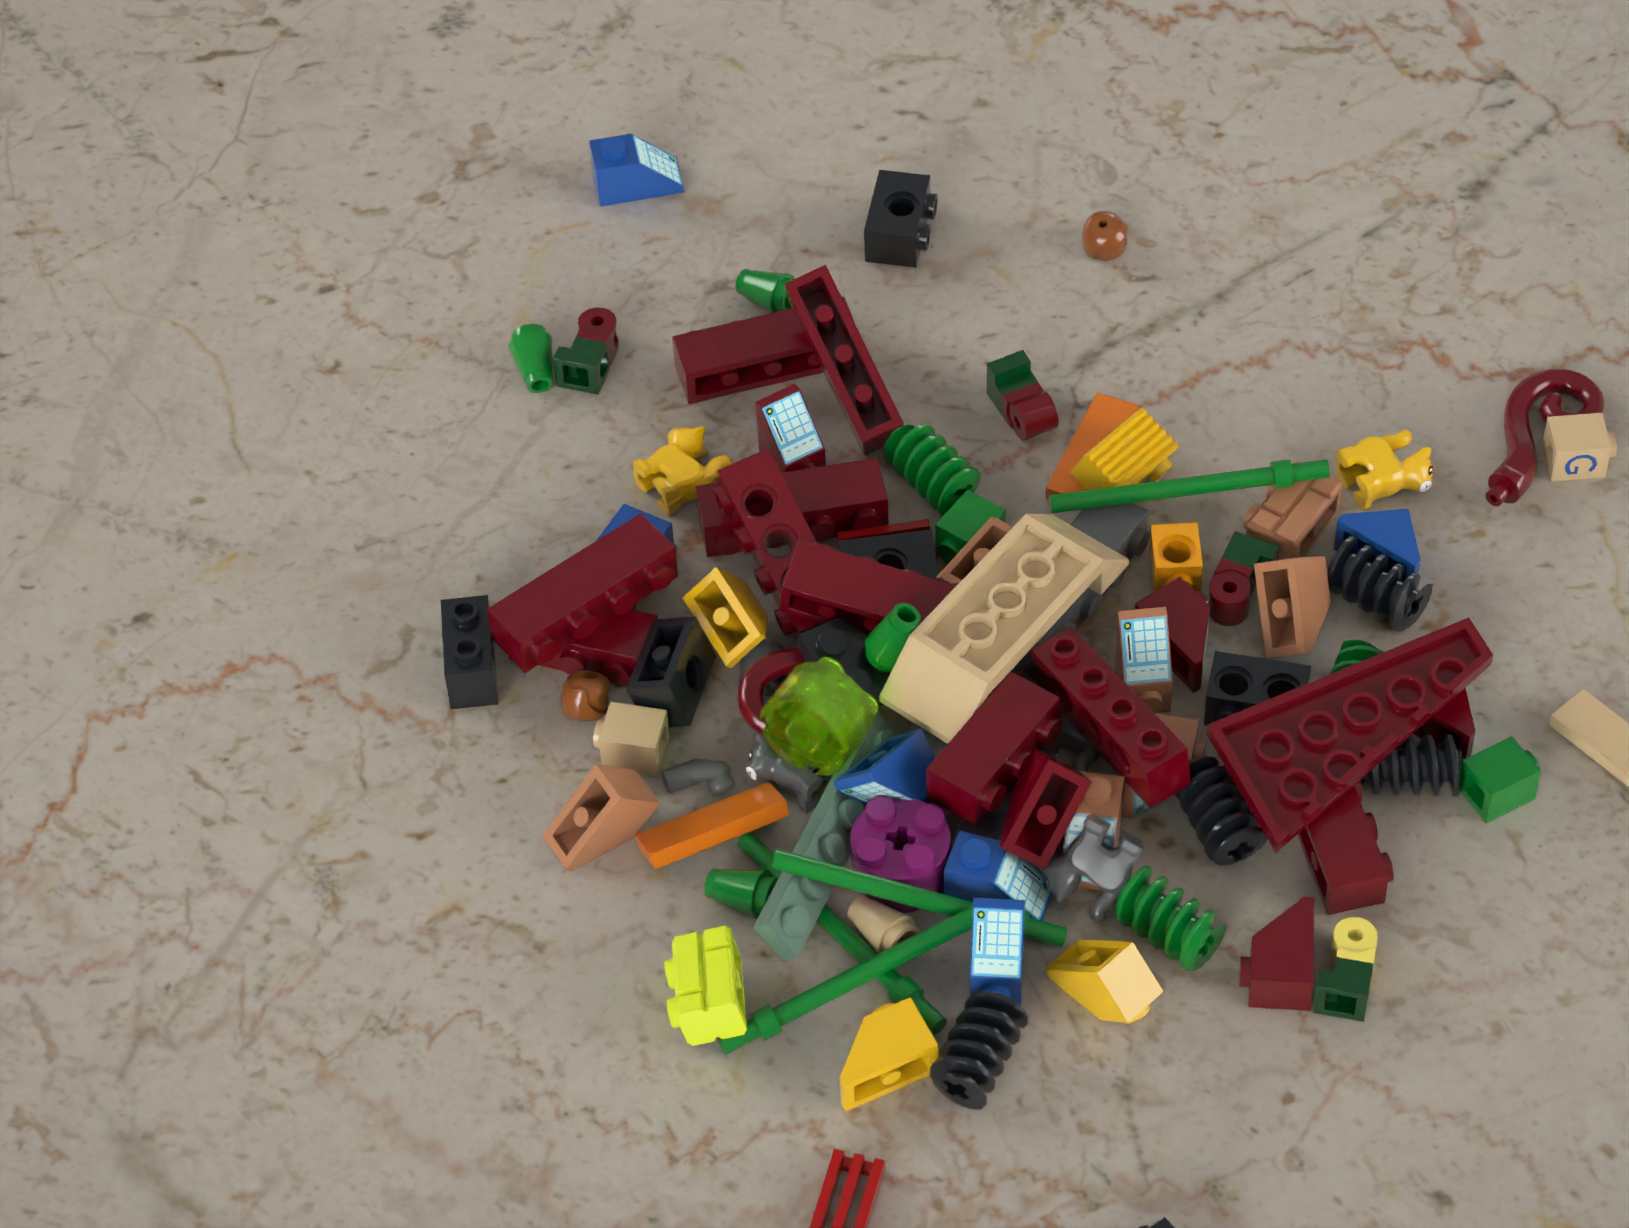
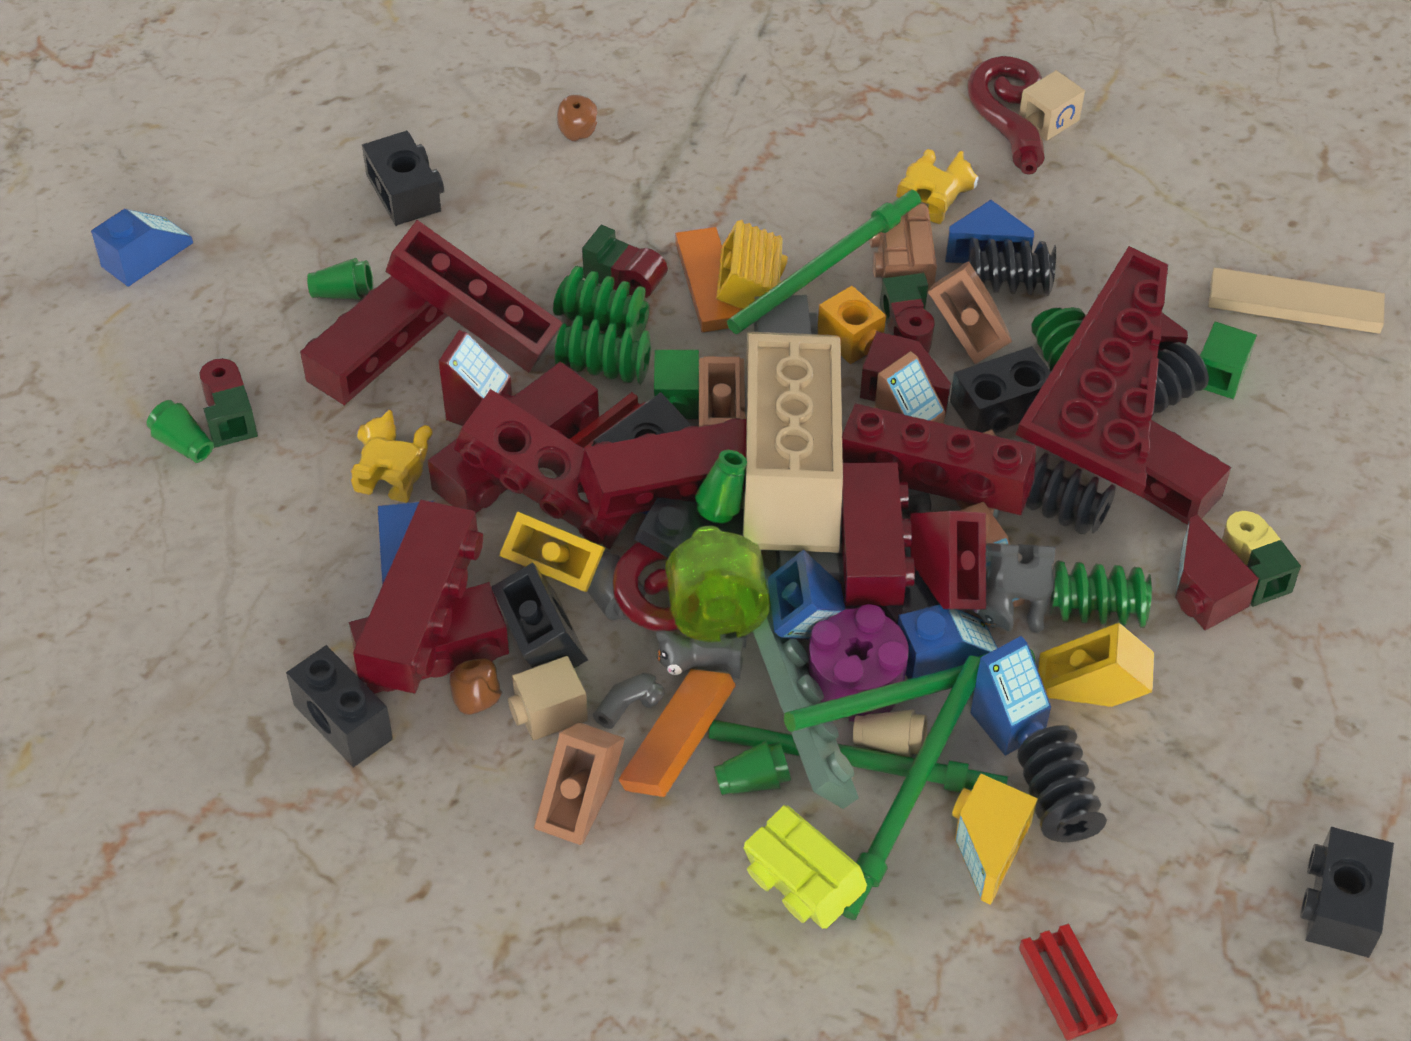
camera: 40 degrees left, 0 degrees up
none -> green piece [553,266,650,341]

